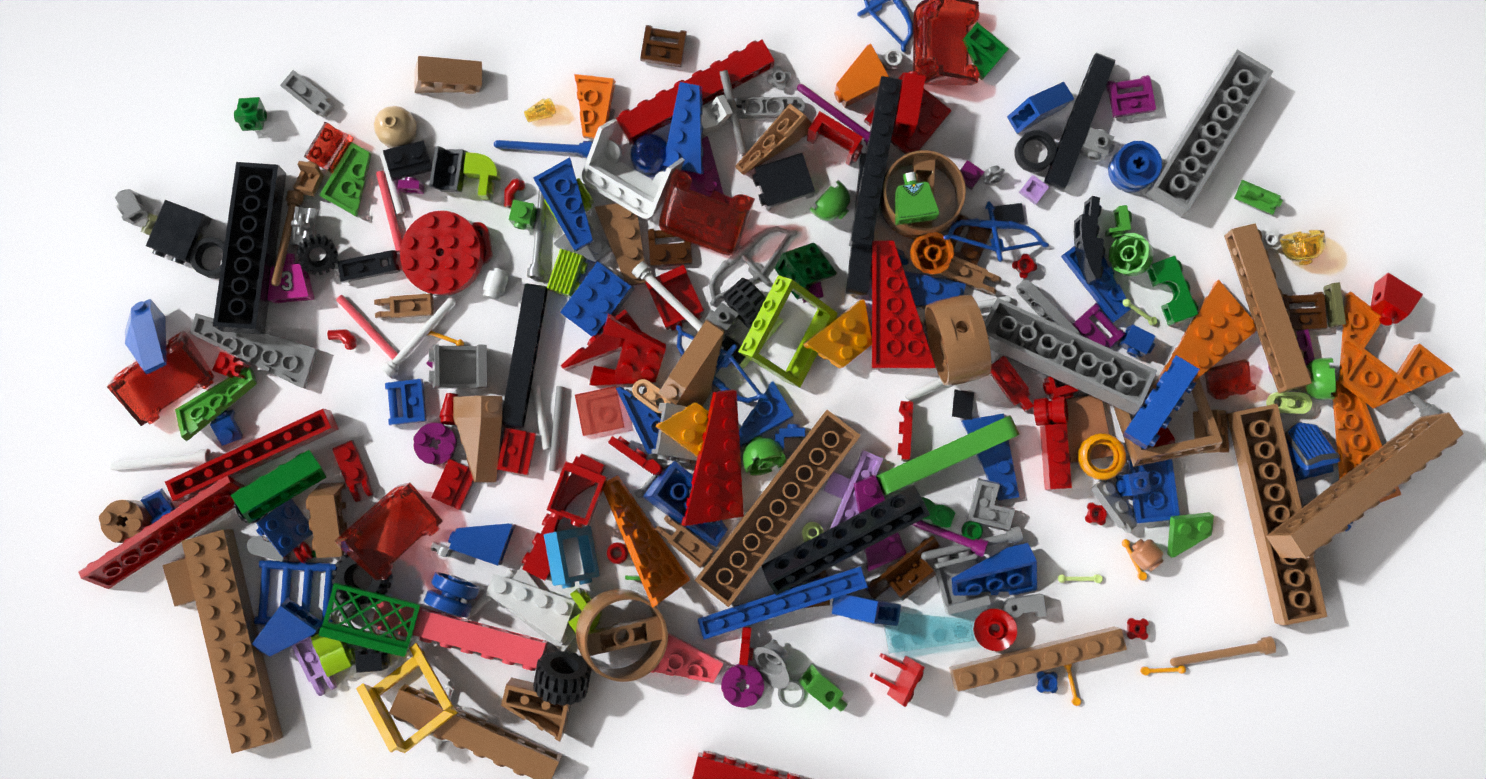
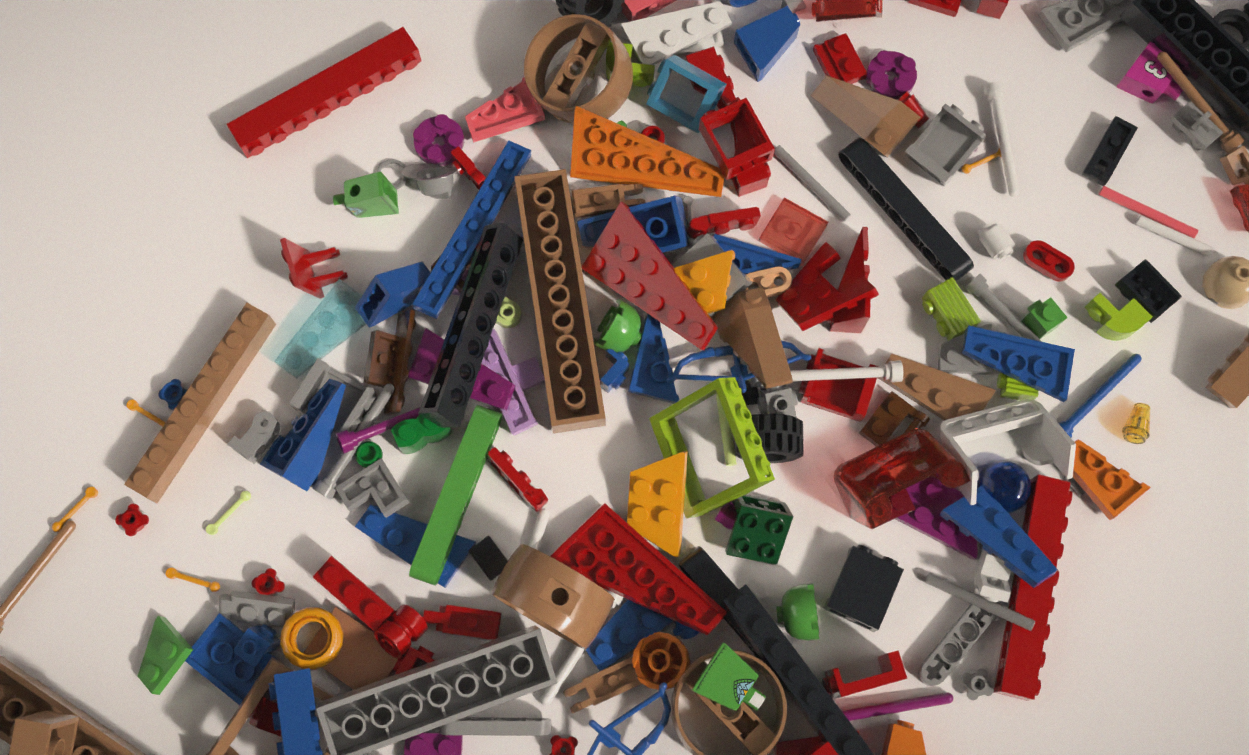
camera: 130 degrees right, 10 degrees down
black tyre [297,234,338,275] -> none
bright green wing [319,142,372,217] -> none
red arm [327,329,357,350] -> none
coral bar [336,295,398,360] -> none
medium nougat hinge [374,293,434,319] -> none
black plate [383,140,432,181] -> none
blue plate [385,379,427,426] -> none
magenta plate [398,177,424,194] -> none
red piece [400,211,485,296] -> none
red plate [497,428,537,475] -> none
red arm [504,178,525,208] -> none
white bar [531,386,551,450] -> none
blue brick [560,261,635,337] -> none
reddish brown plate [640,25,687,67] -> none
light grey piece [709,226,797,306] -> none
medium nougat wedge [735,104,812,175] -> none
reddish brown plate [950,214,992,265] -> none
red dish [973,608,1017,651] -> none
nougat head [1131,539,1164,571] -> none

